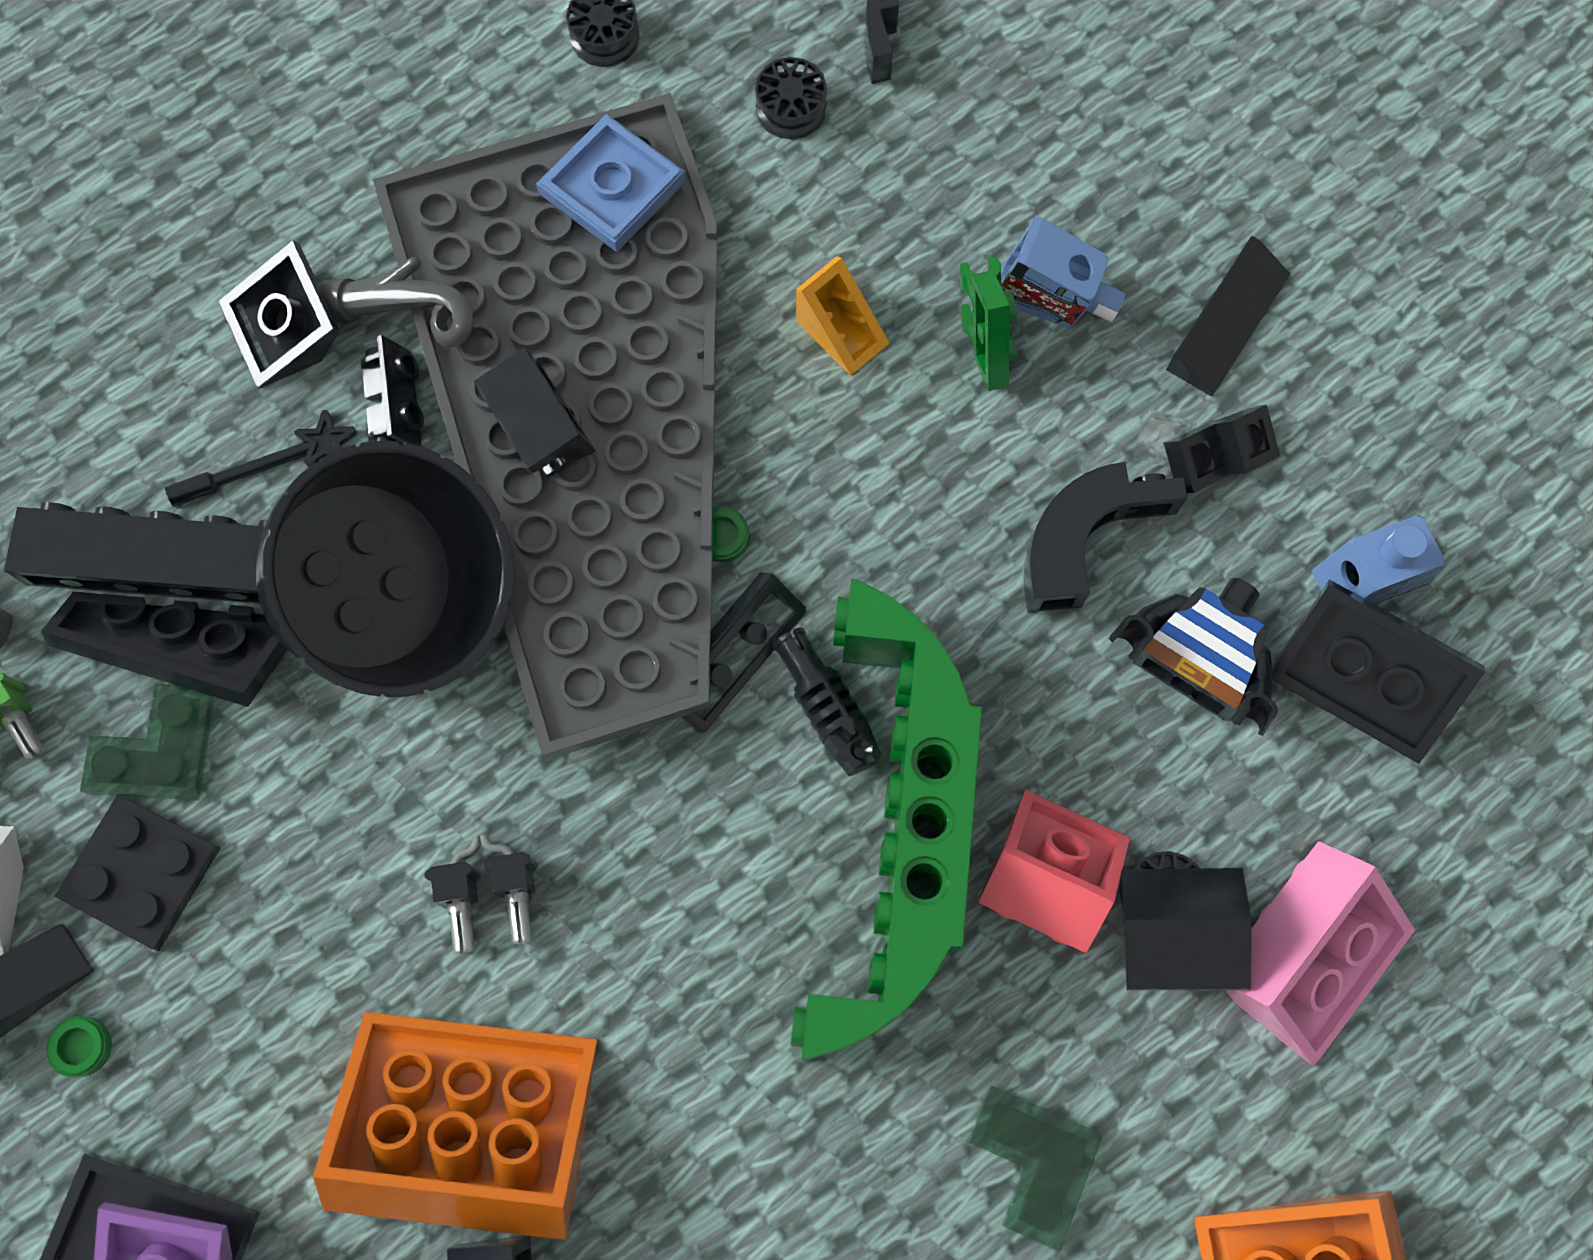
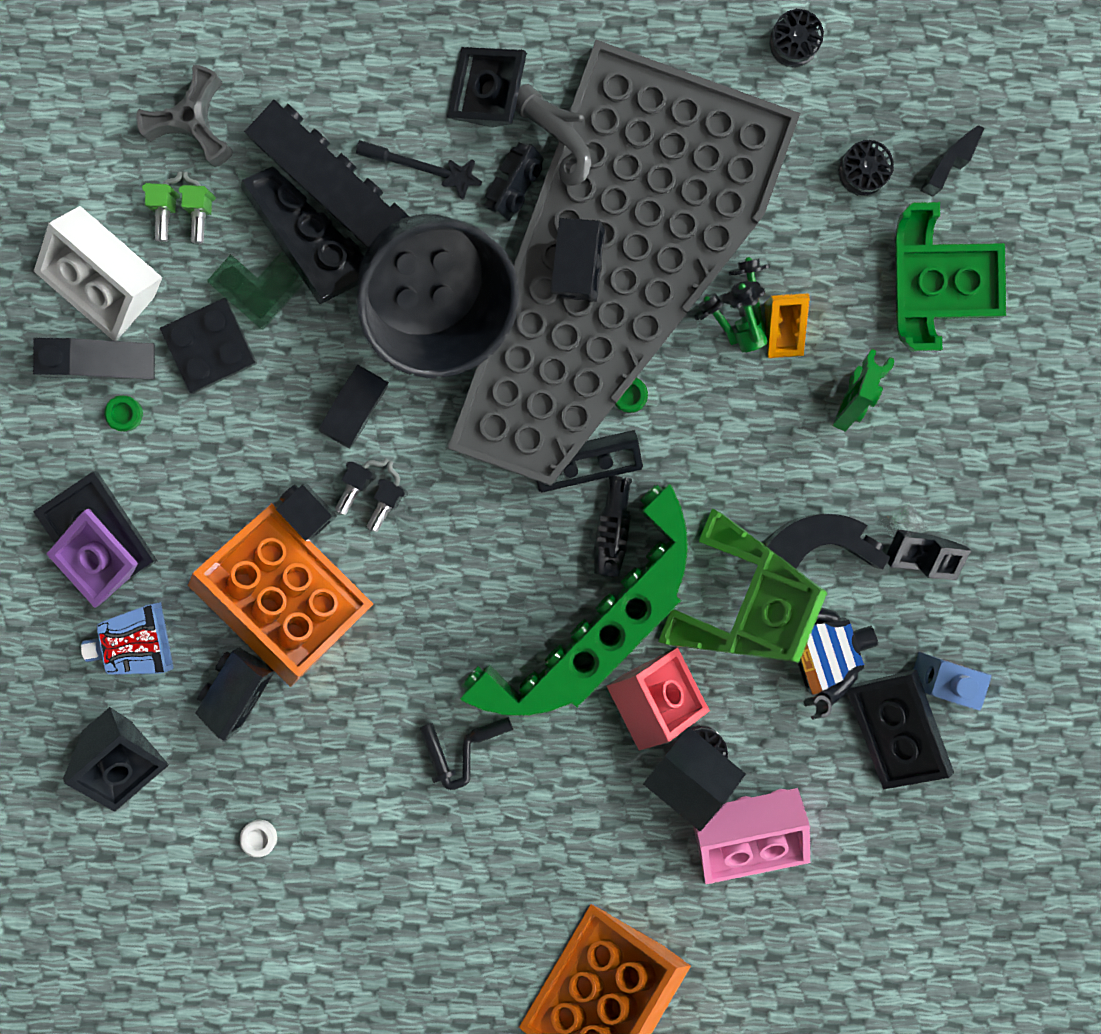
camera: 35 degrees right, 15 degrees up
medium blue tile [536,114,686,252] -> none
clear green plate [968,1086,1103,1252] -> none
medium blue torso [1001,215,1125,329] -> none
black slope [1166,236,1290,397] -> none
none -> black brick [276,484,337,541]
none -> black slope [319,365,389,449]
none -> black piece [419,716,513,790]
none -> bright green wing [658,509,827,662]
none -> plant [694,257,770,353]
none -> green piece [895,202,1006,352]

